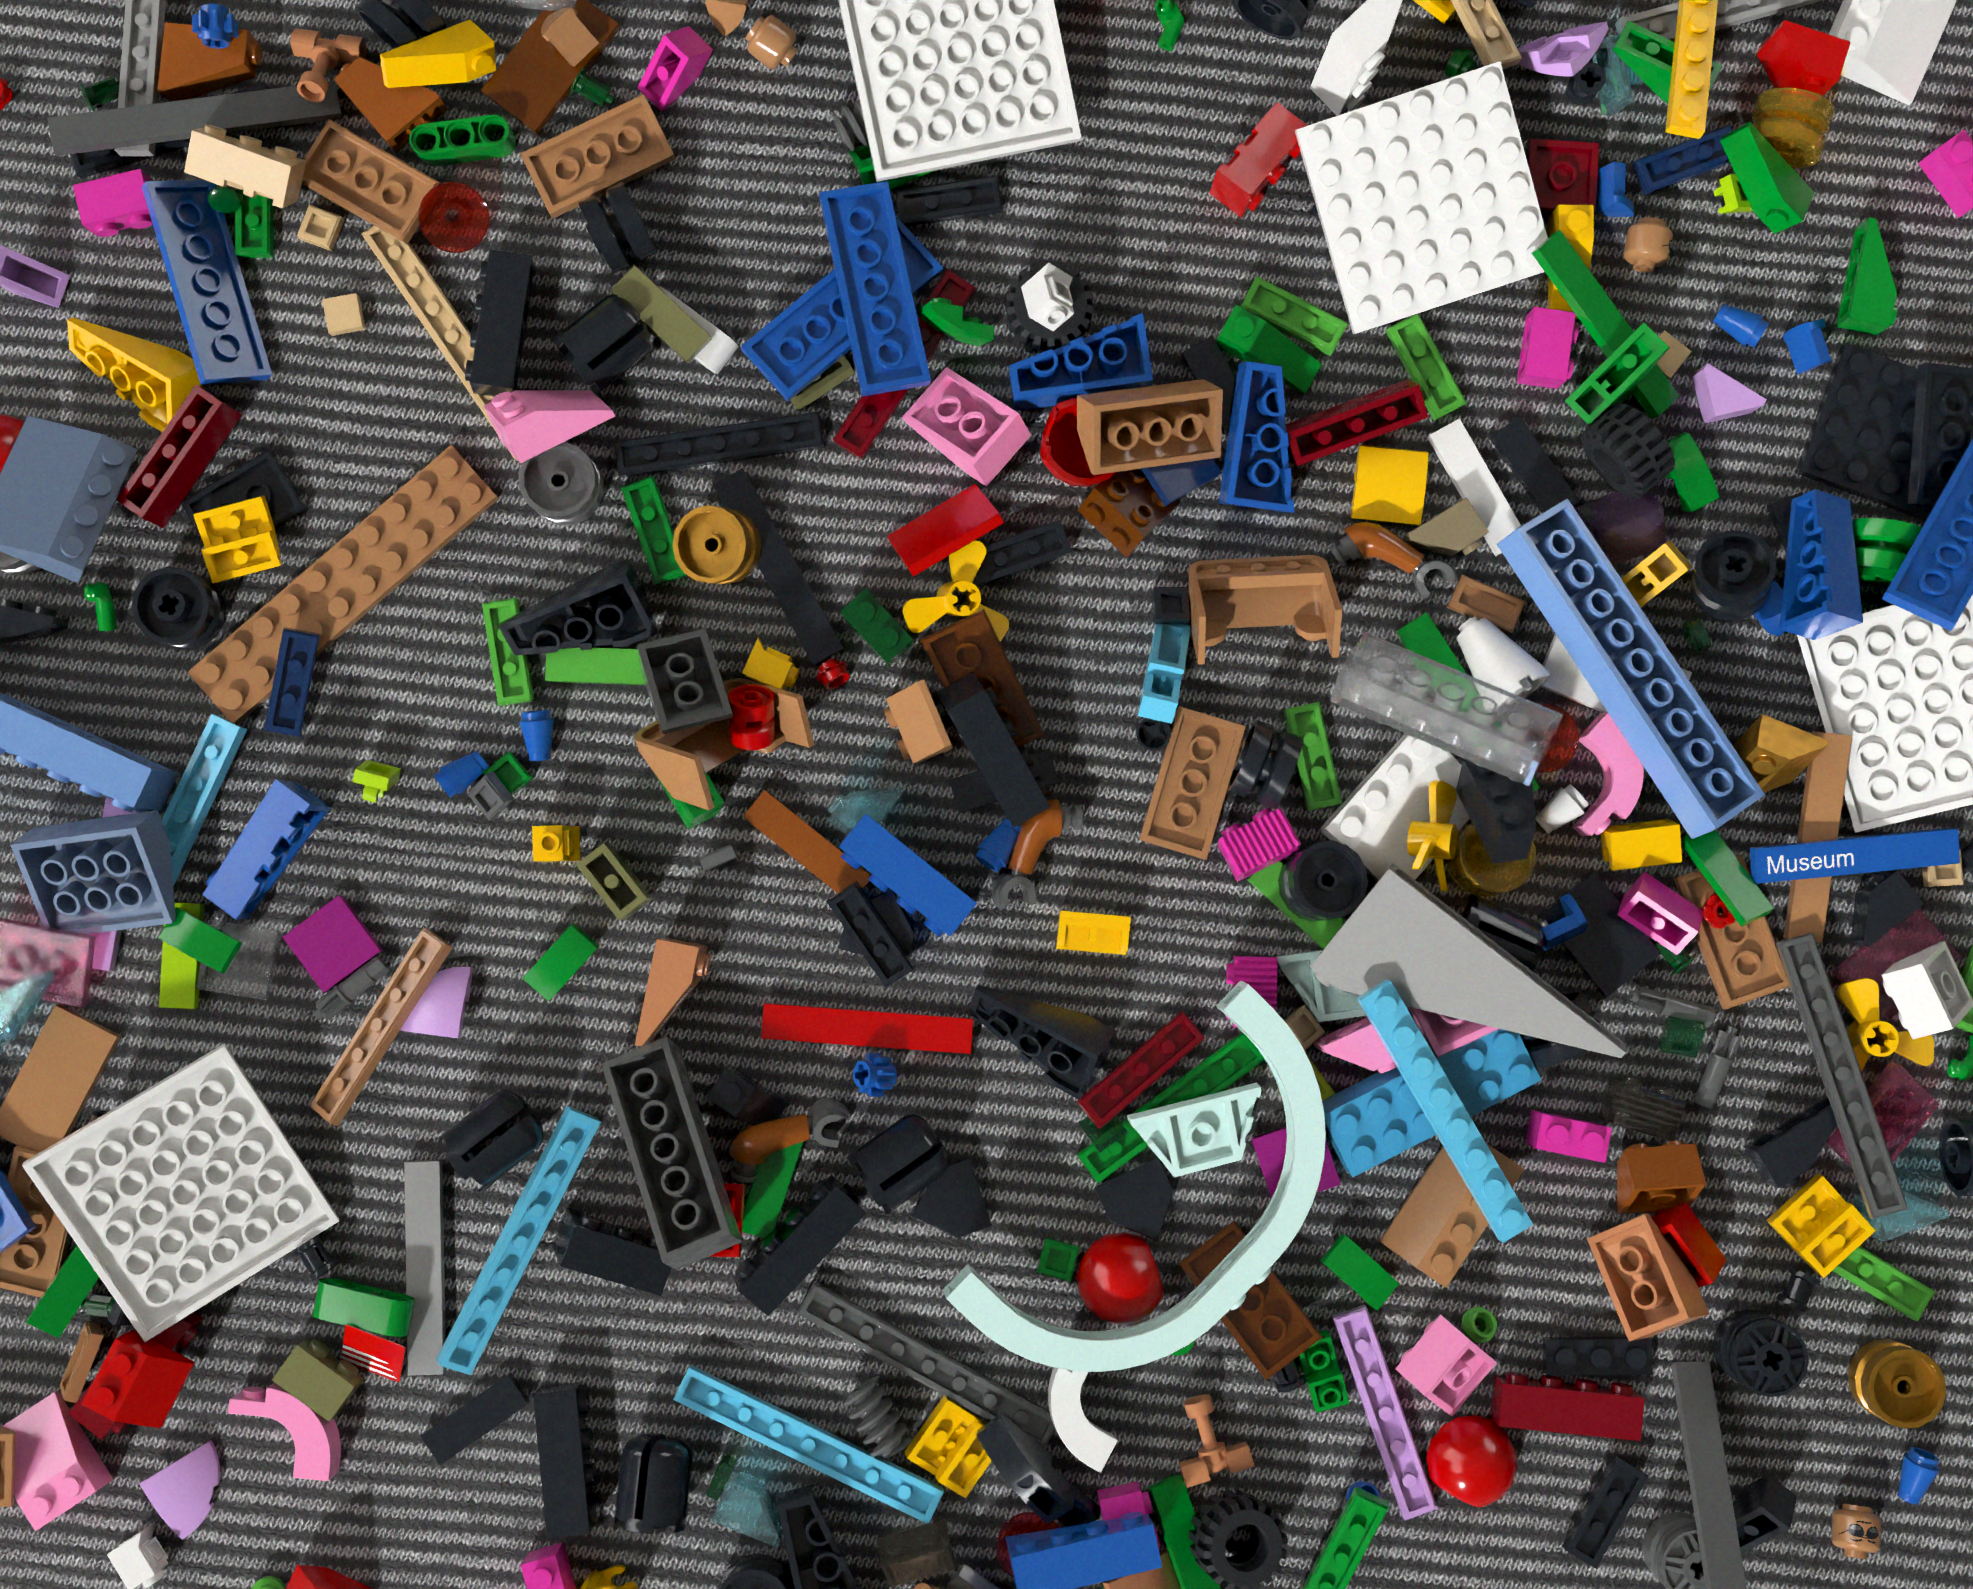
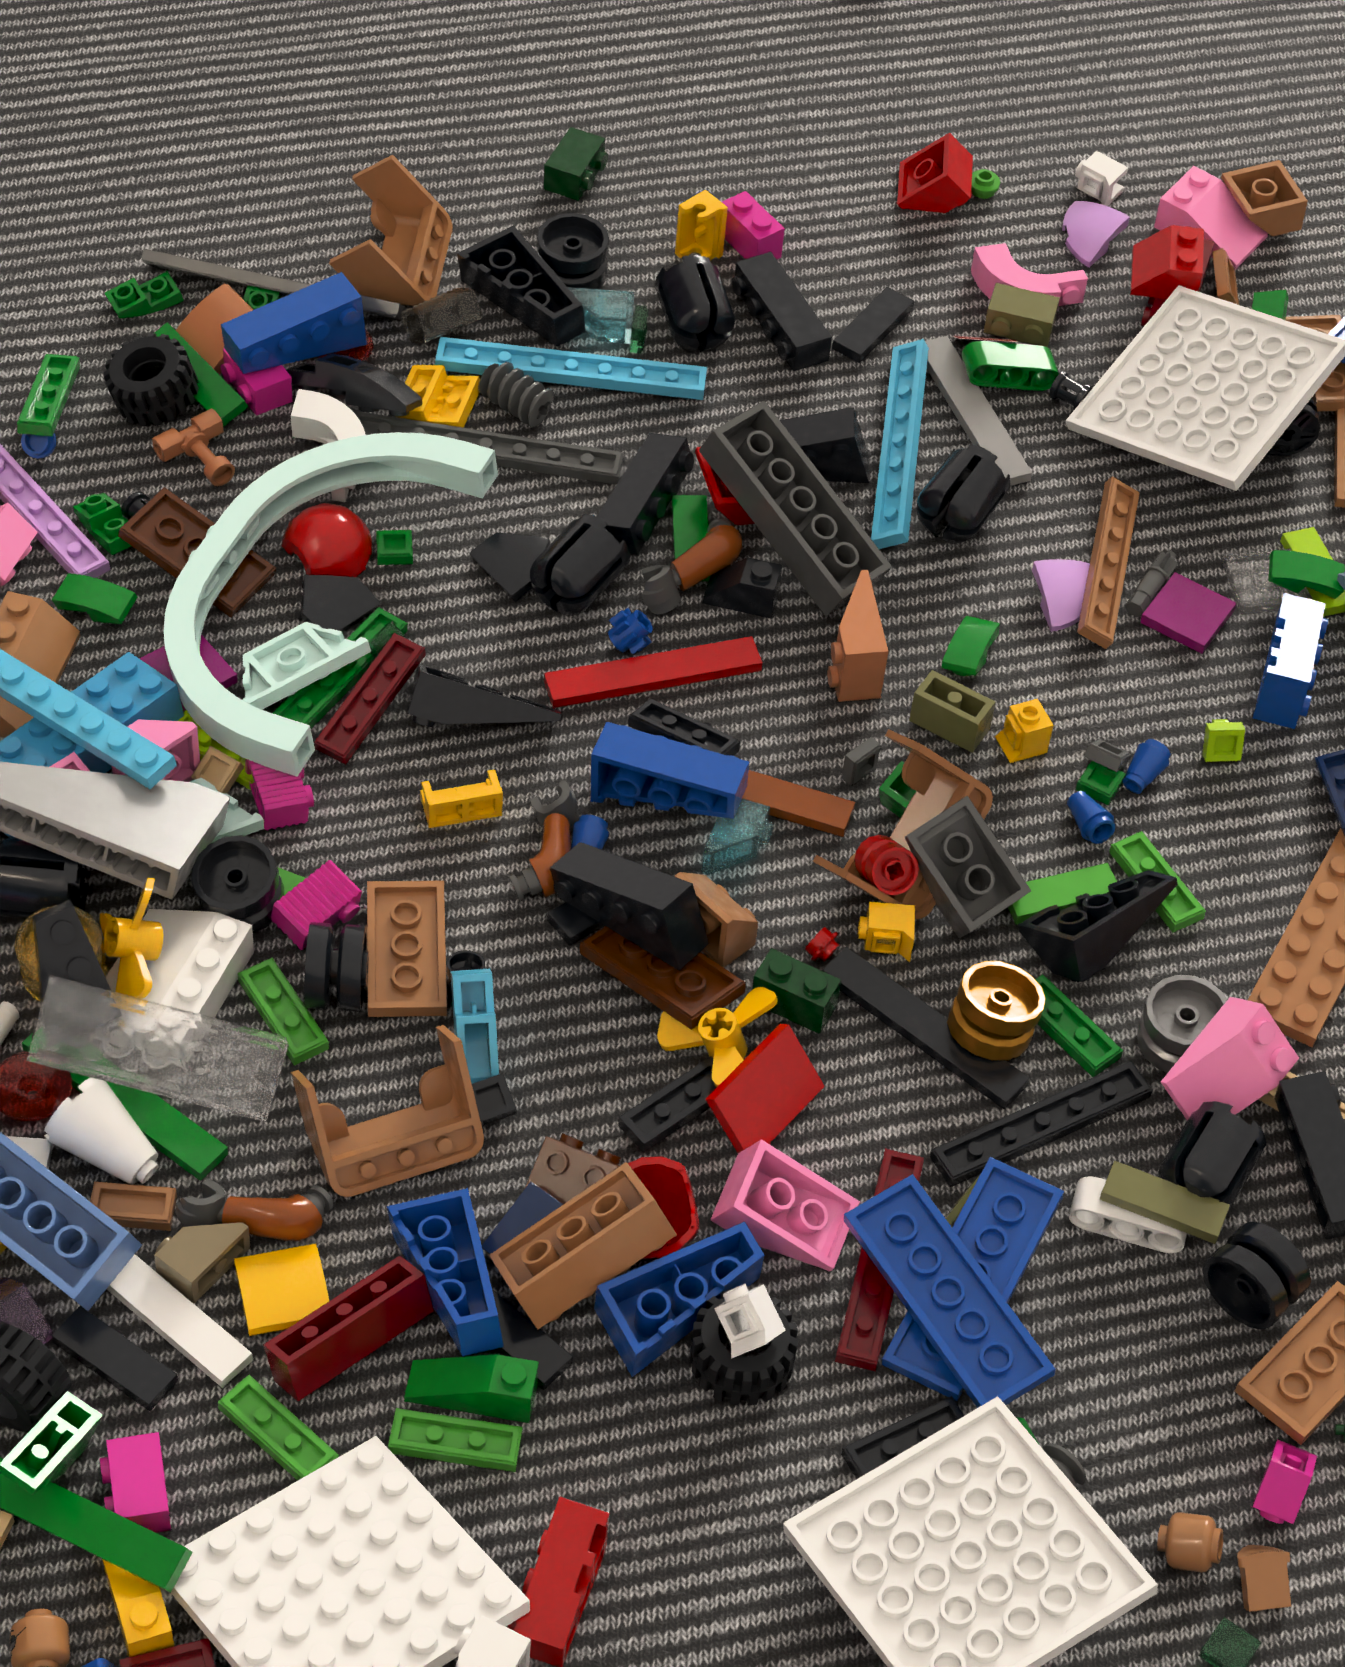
camera: 160 degrees right, 35 degrees down
green slope [917,298,994,347] -> none

